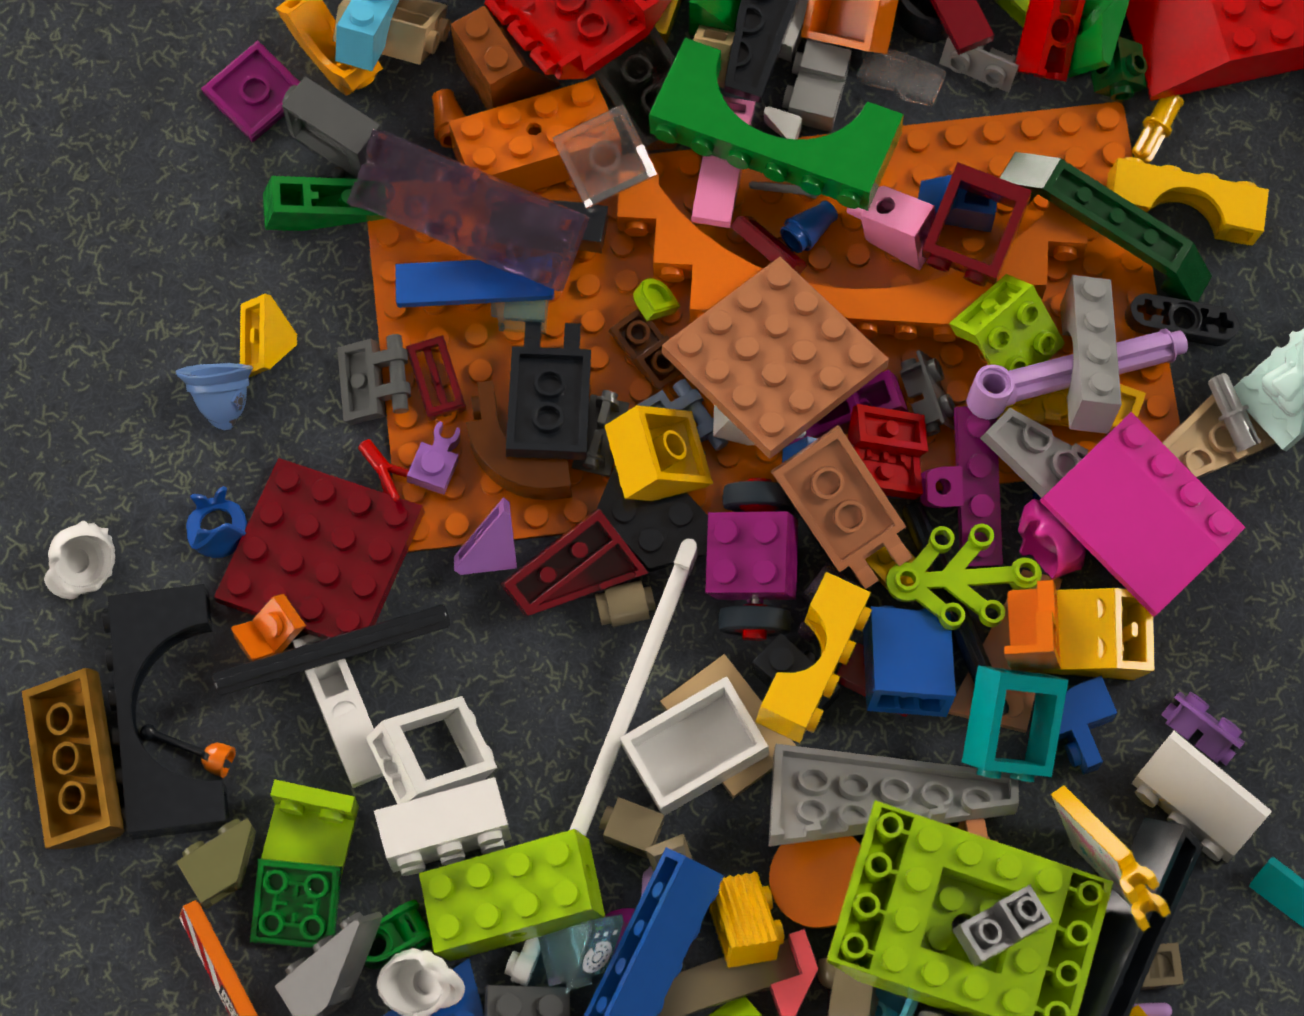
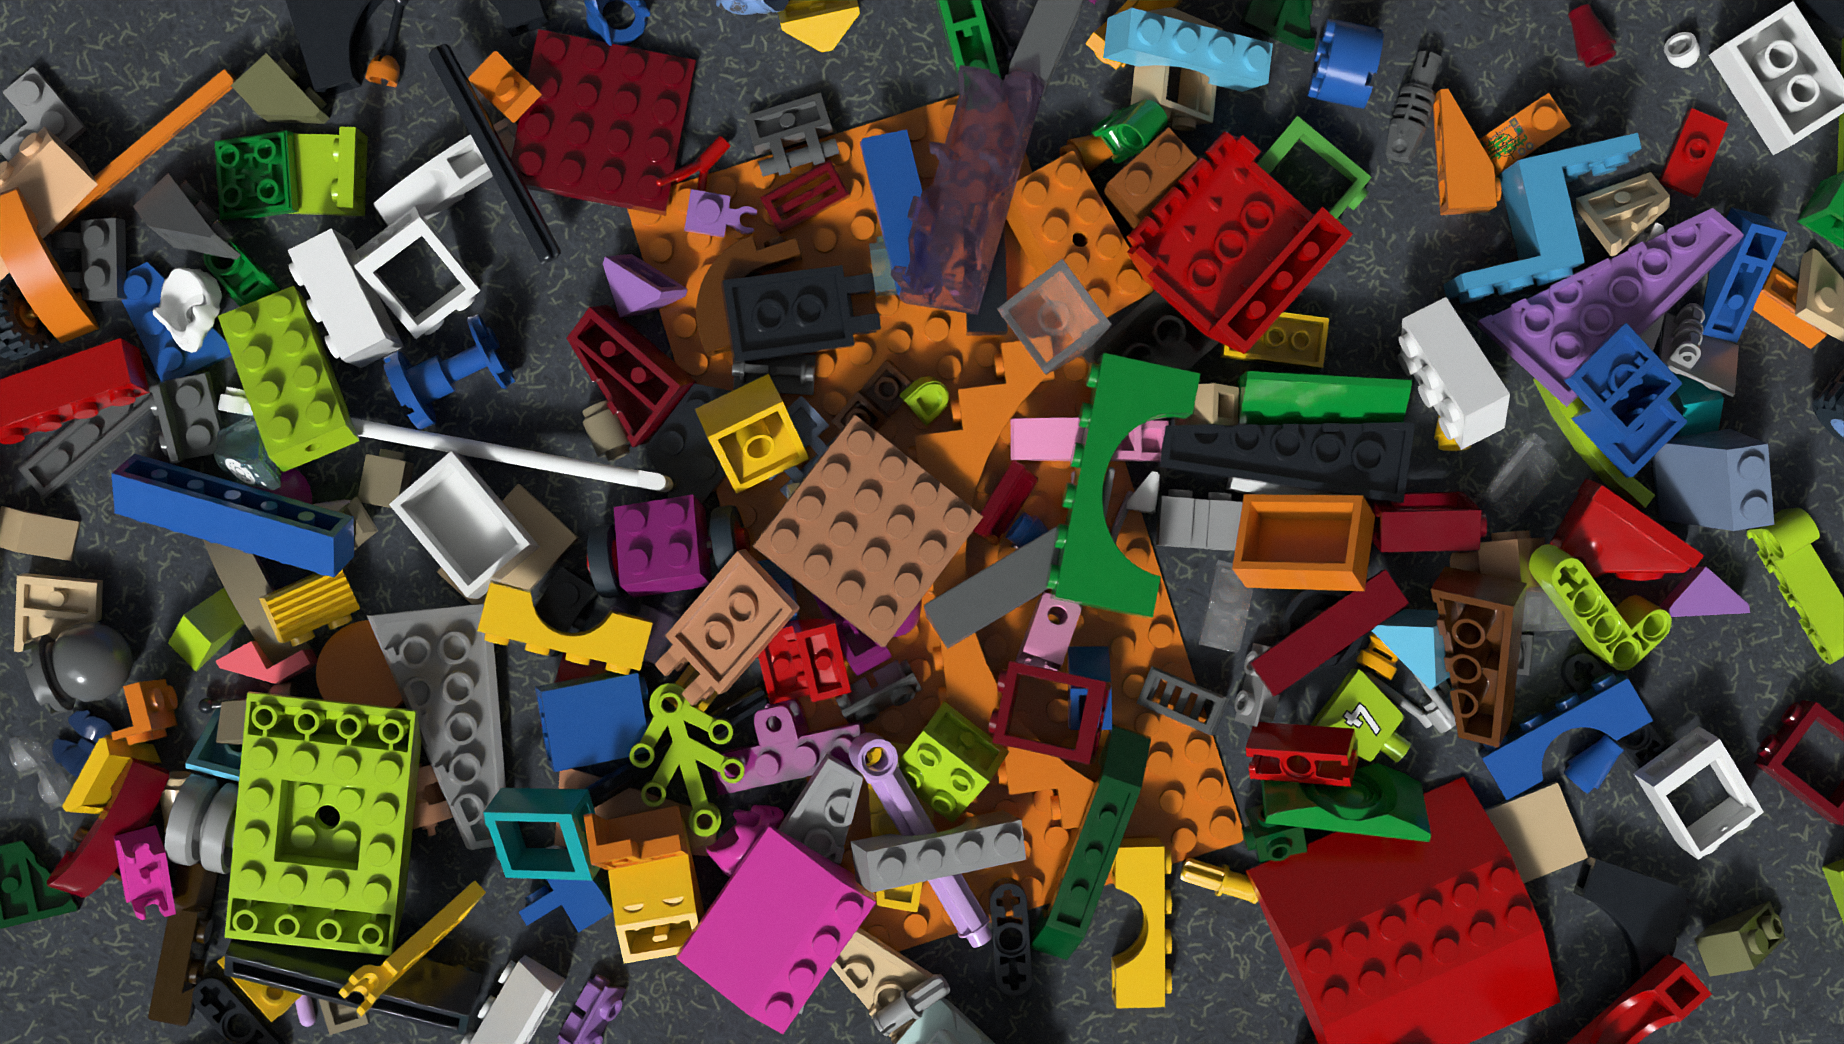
camera: 80 degrees right, 15 degrees up
flat silver slope [952,885,1052,967] -> none
none -> blue piece [383,314,516,430]
none -> dark grey slope [924,527,1060,649]
none -> green piece [1091,99,1168,164]
none -> dark grey slope [1137,666,1230,735]

